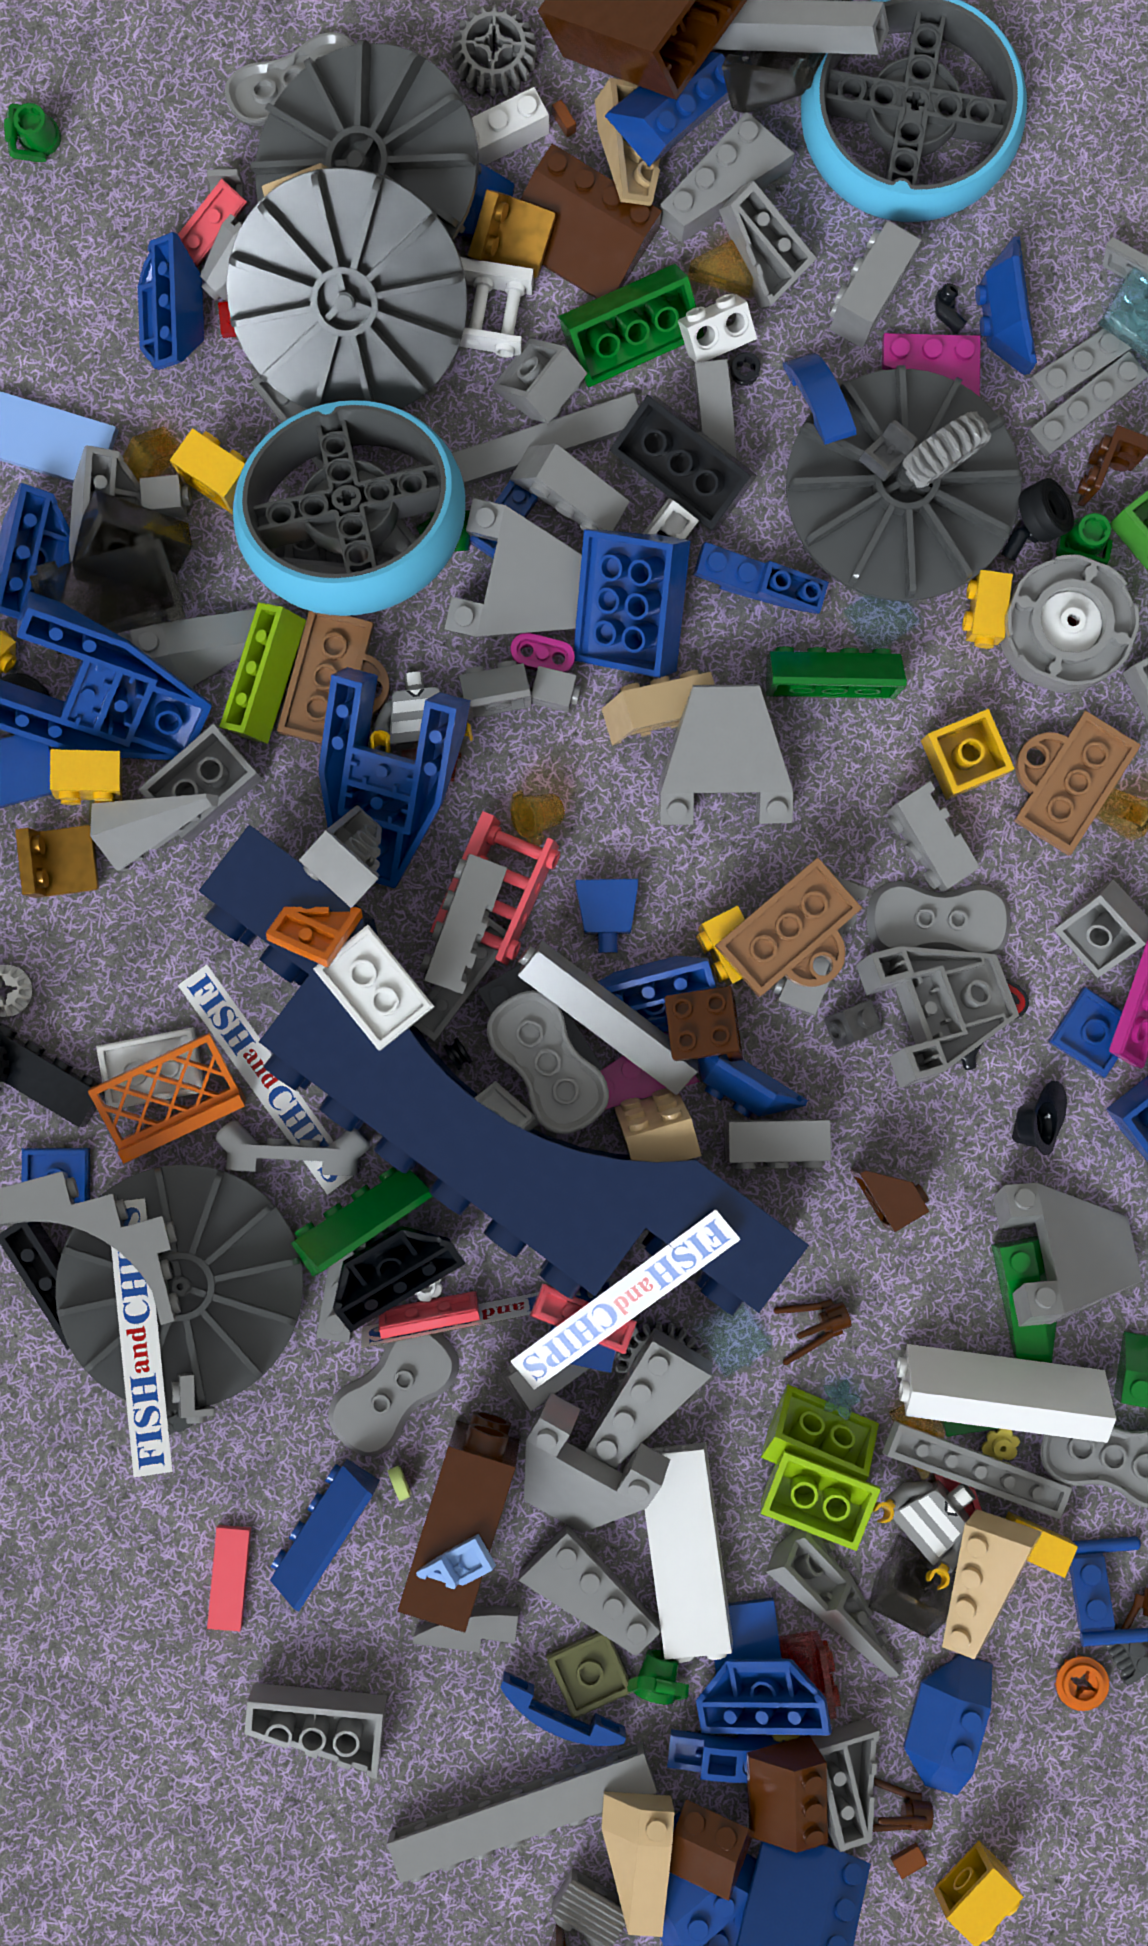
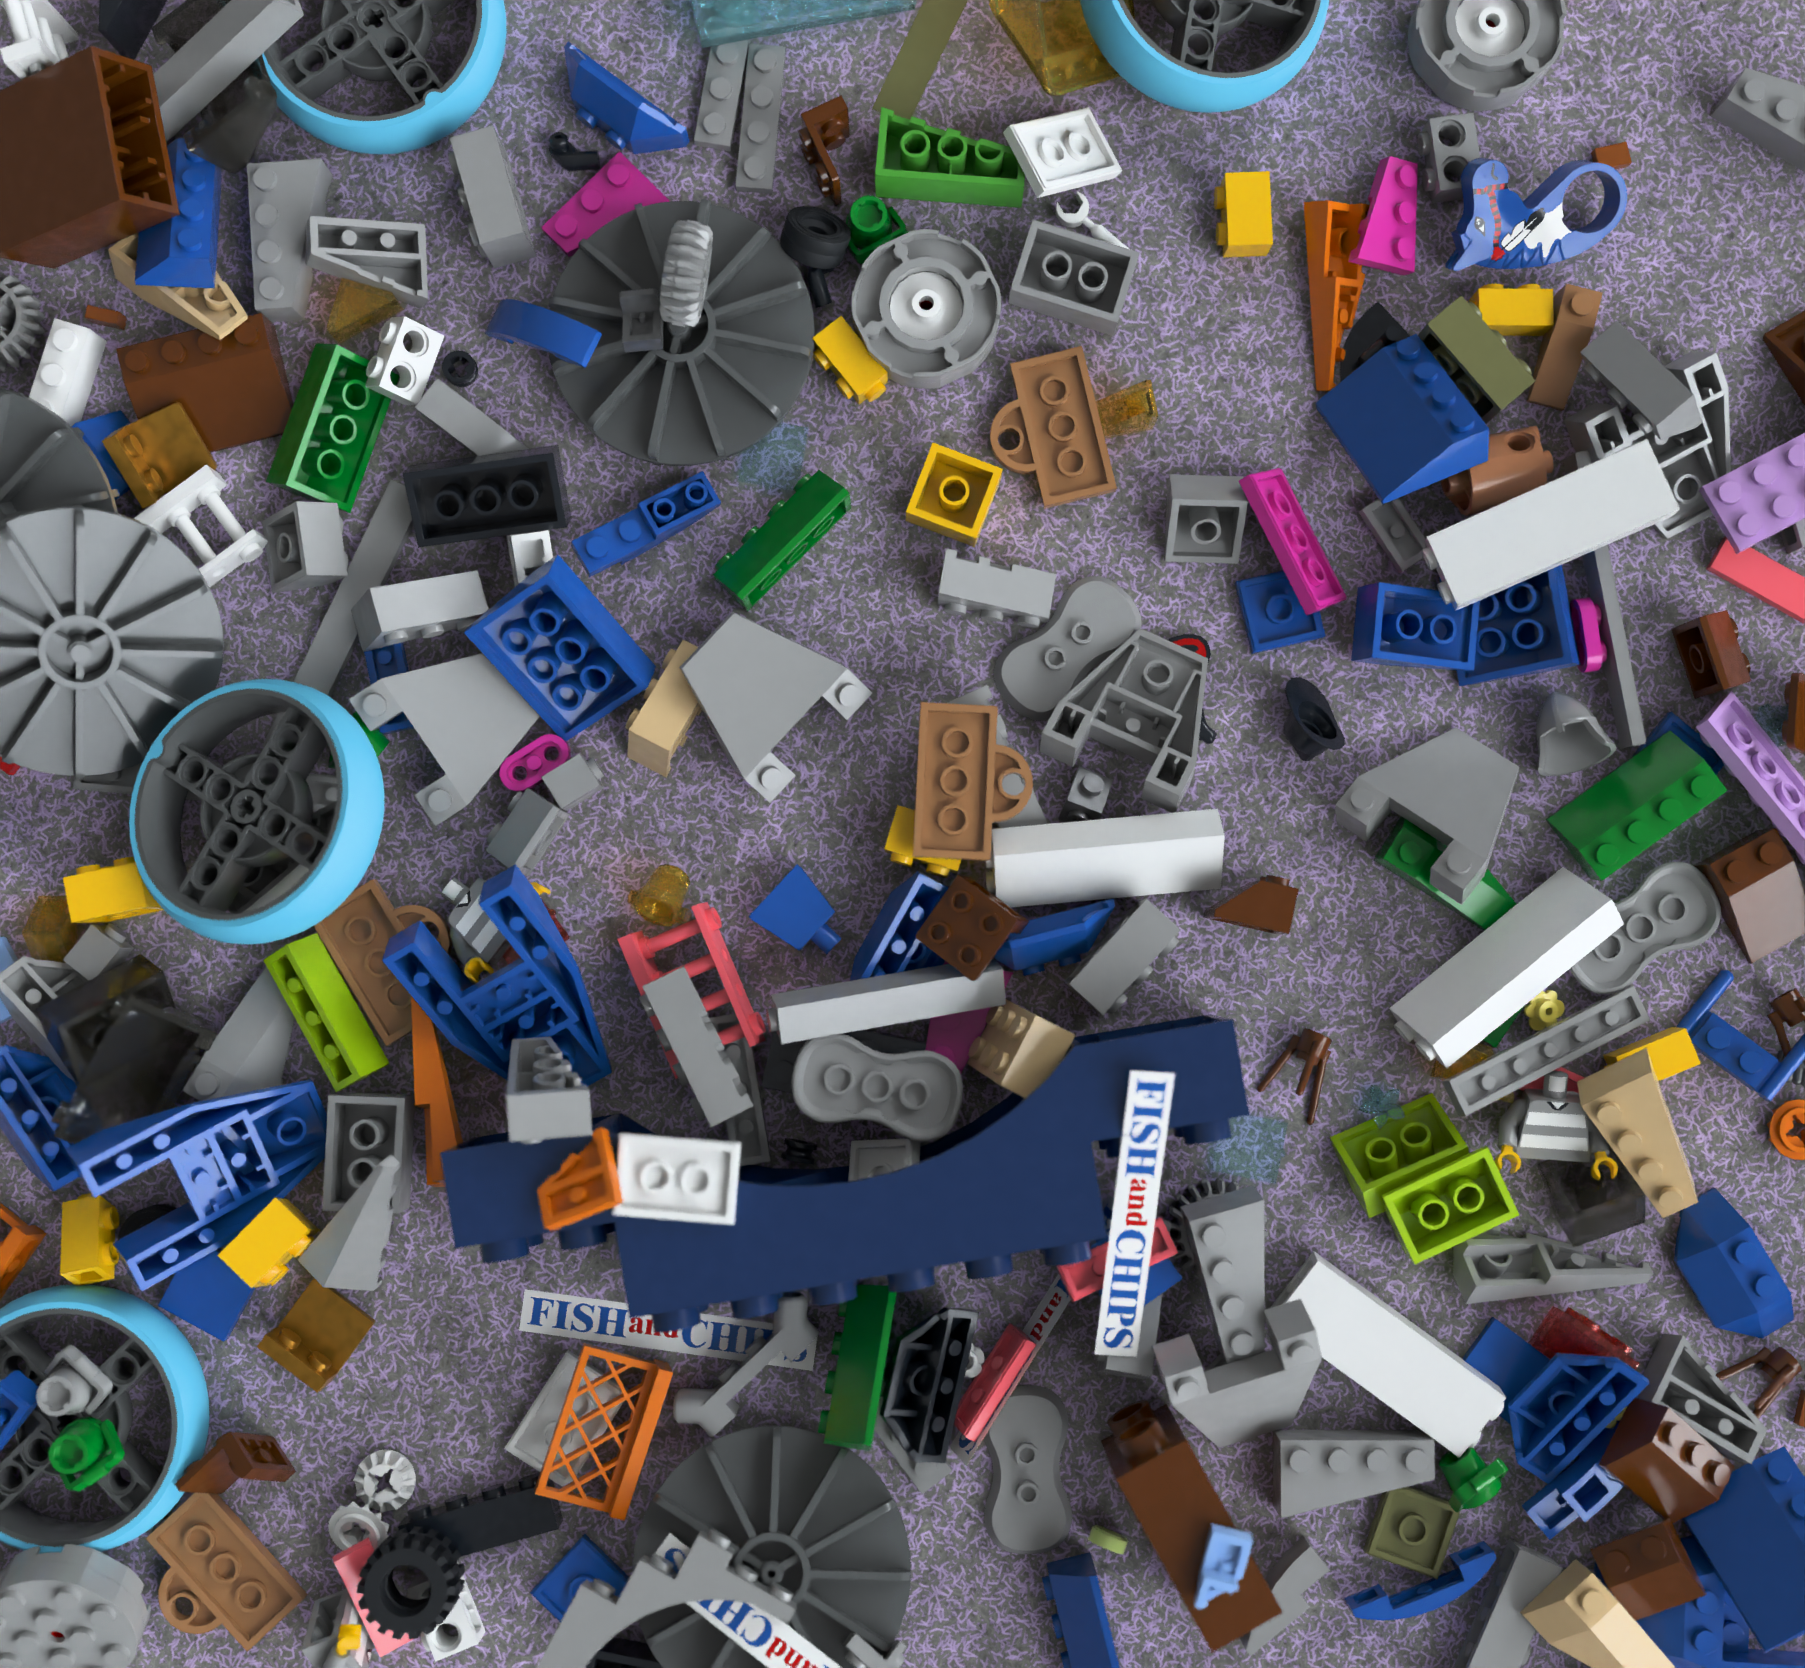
camera: 40 degrees left, 0 degrees up
none -> orange wedge [411,996,463,1187]
none -> white brick [985,809,1225,907]

